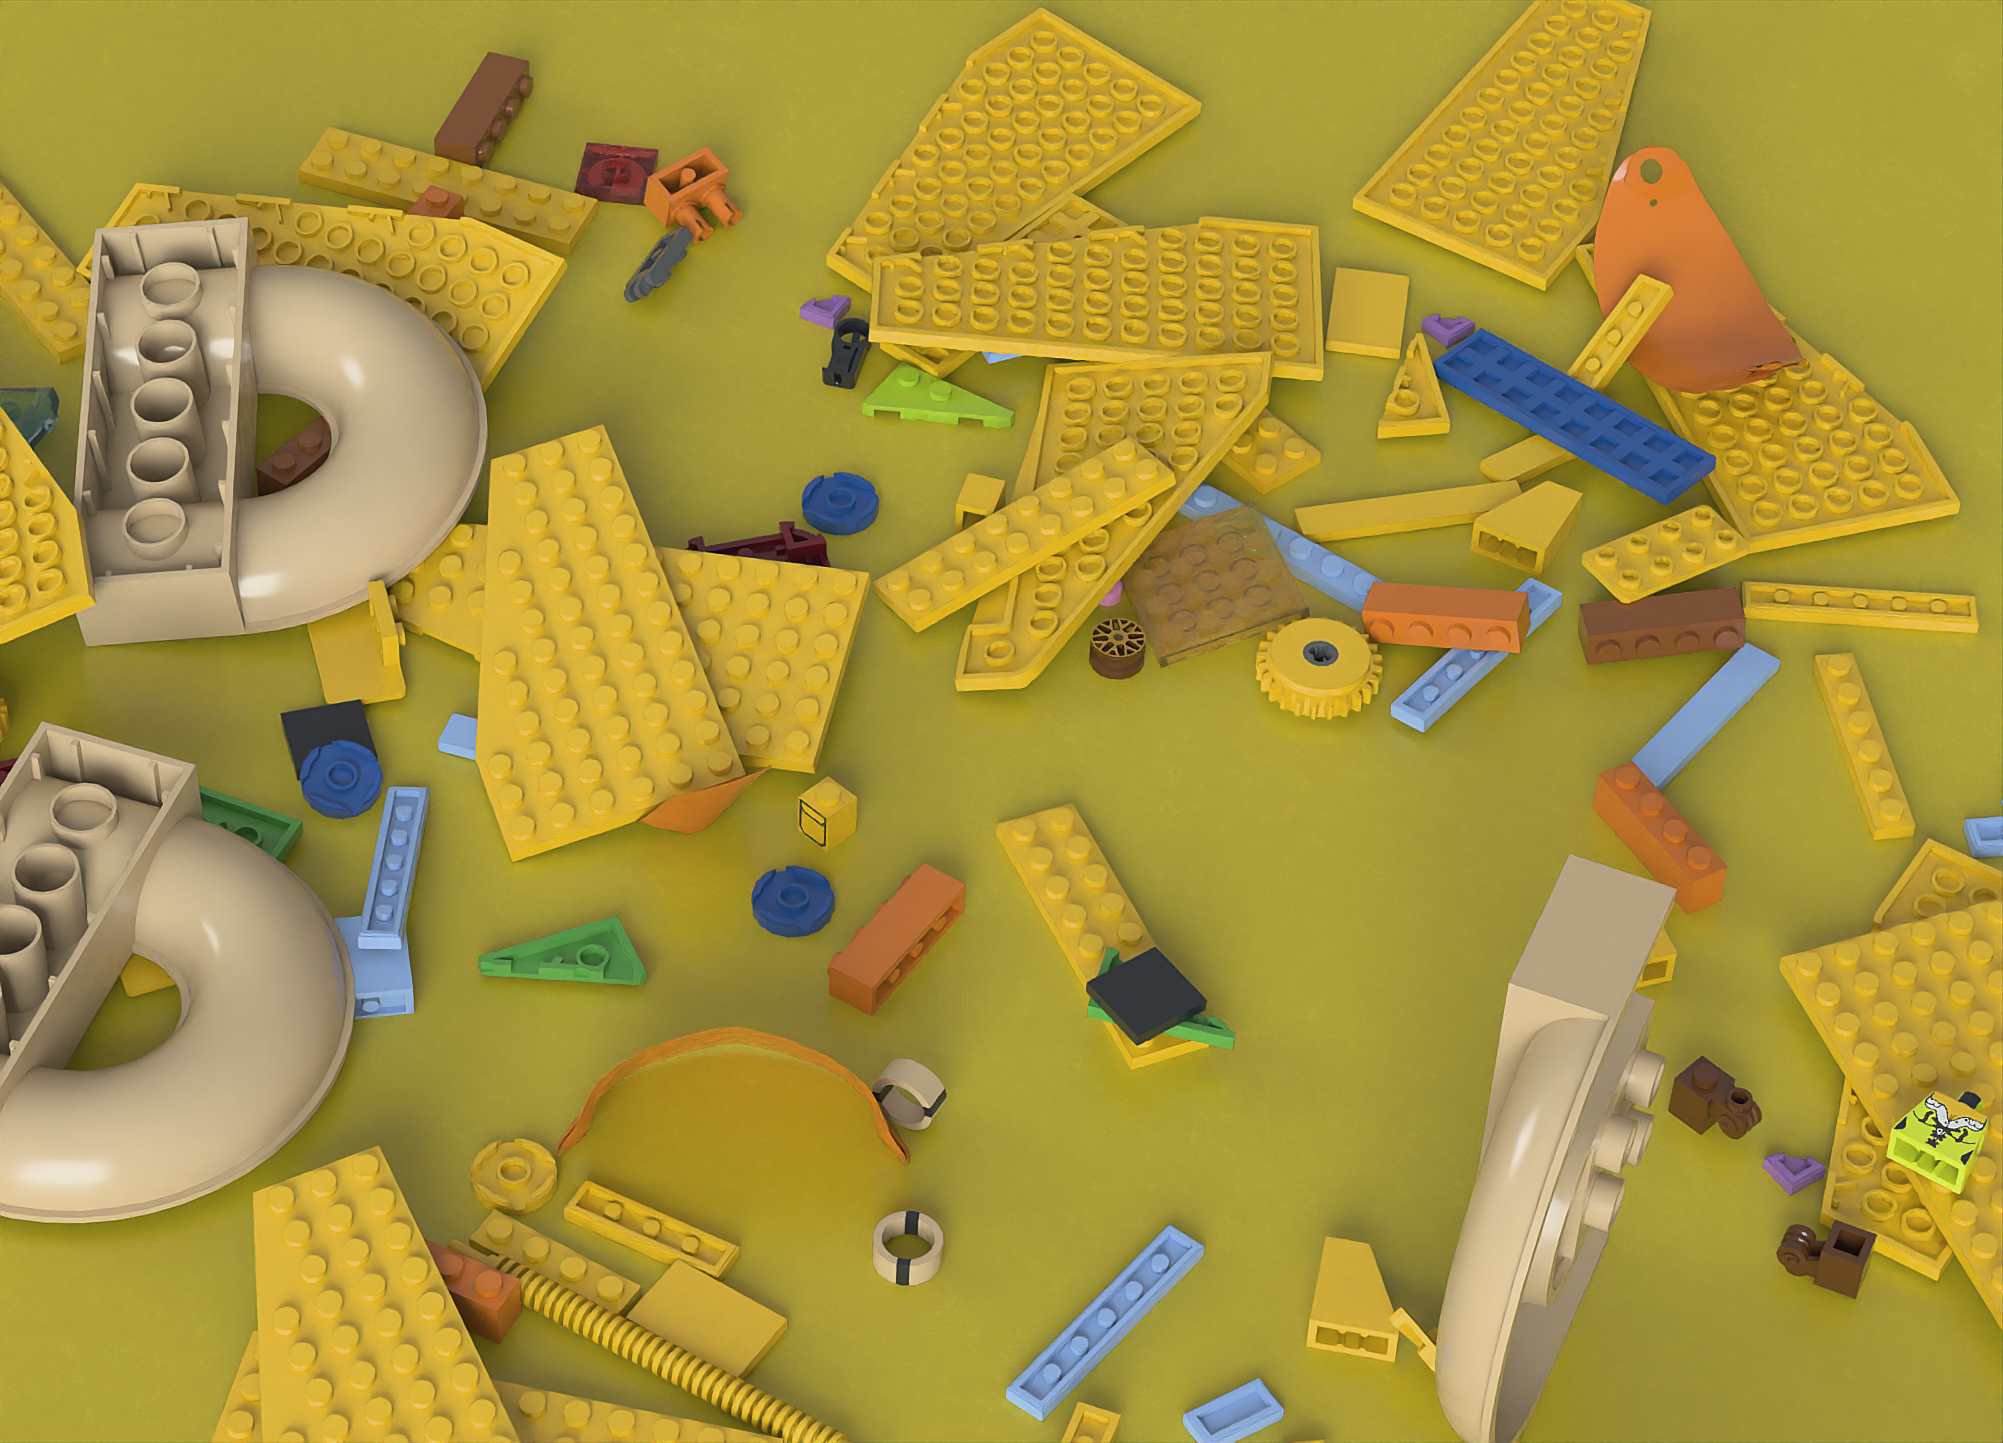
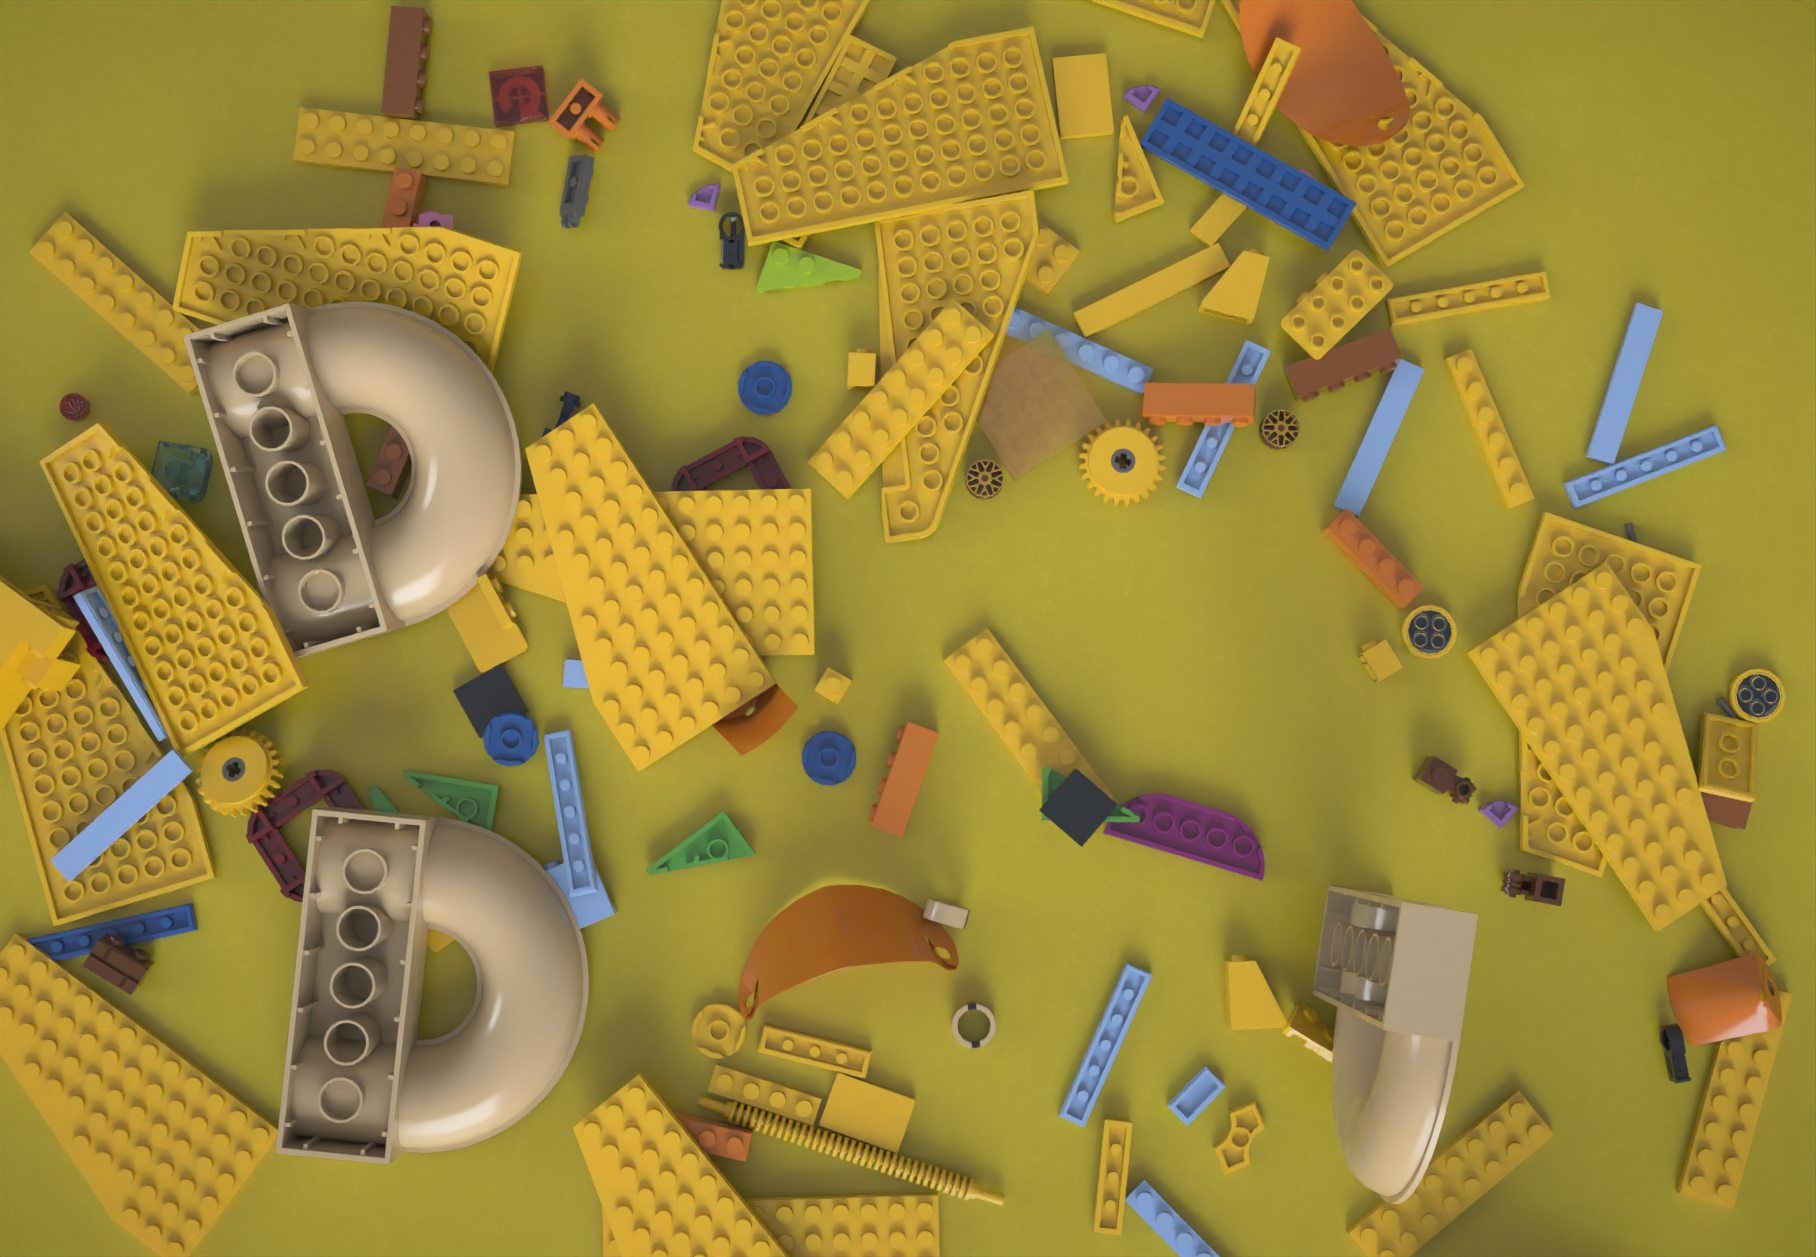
camera: 15 degrees left, 40 degrees up
neon yellow torso [1886,1091,1989,1194] -> none
none -> magenta plate [1102,794,1265,881]
none -> wheel [1259,409,1300,450]
none -> tile [1400,605,1457,660]

